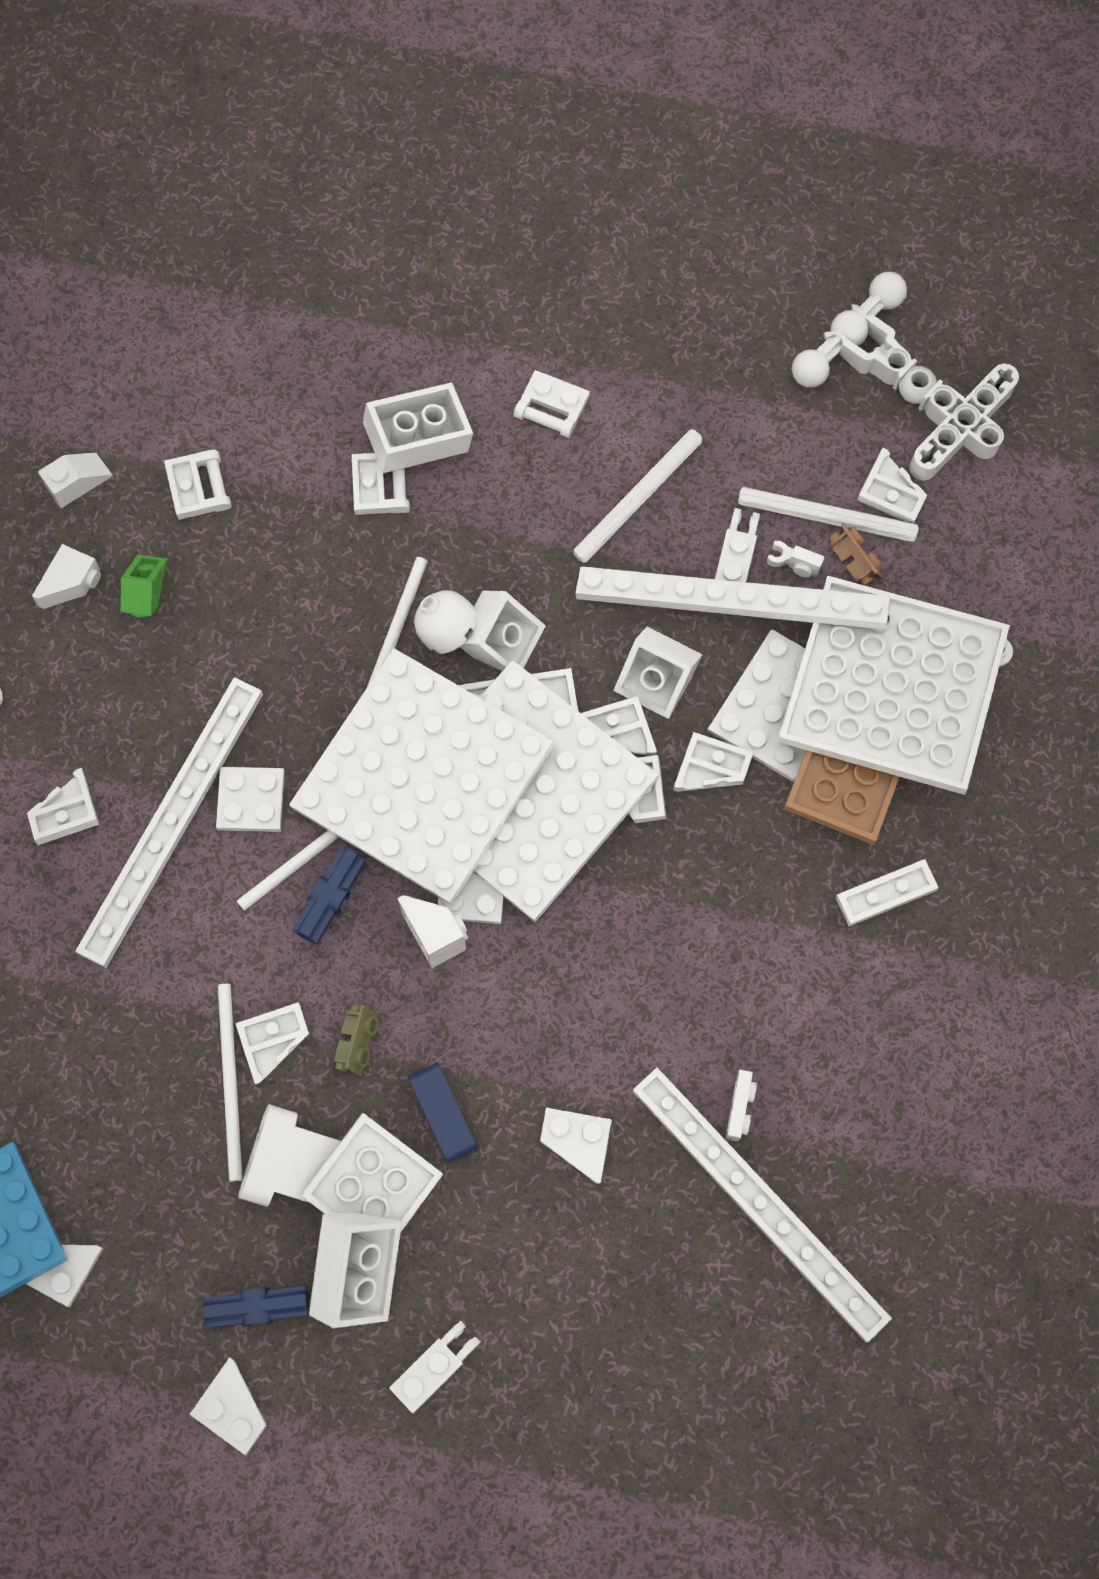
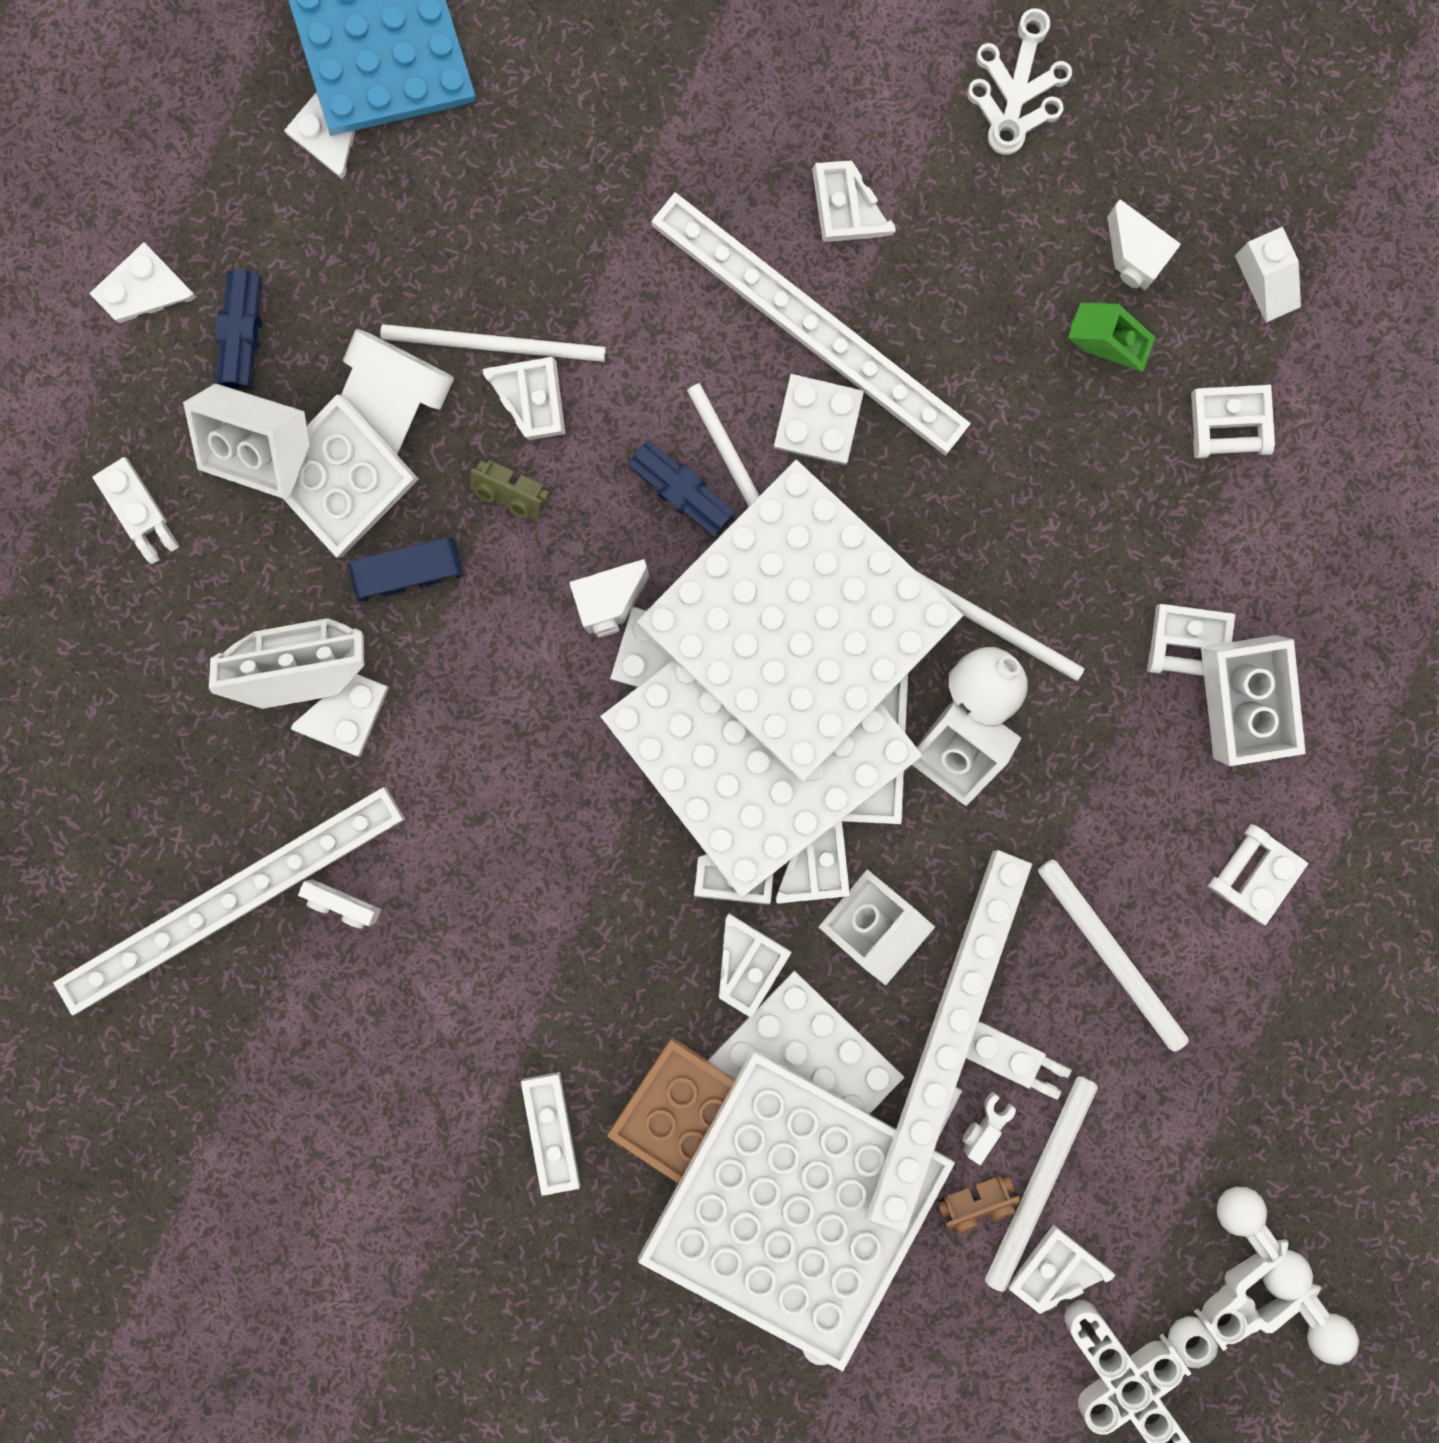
camera: 105 degrees right, 15 degrees up
none -> white wedge [209,618,364,709]

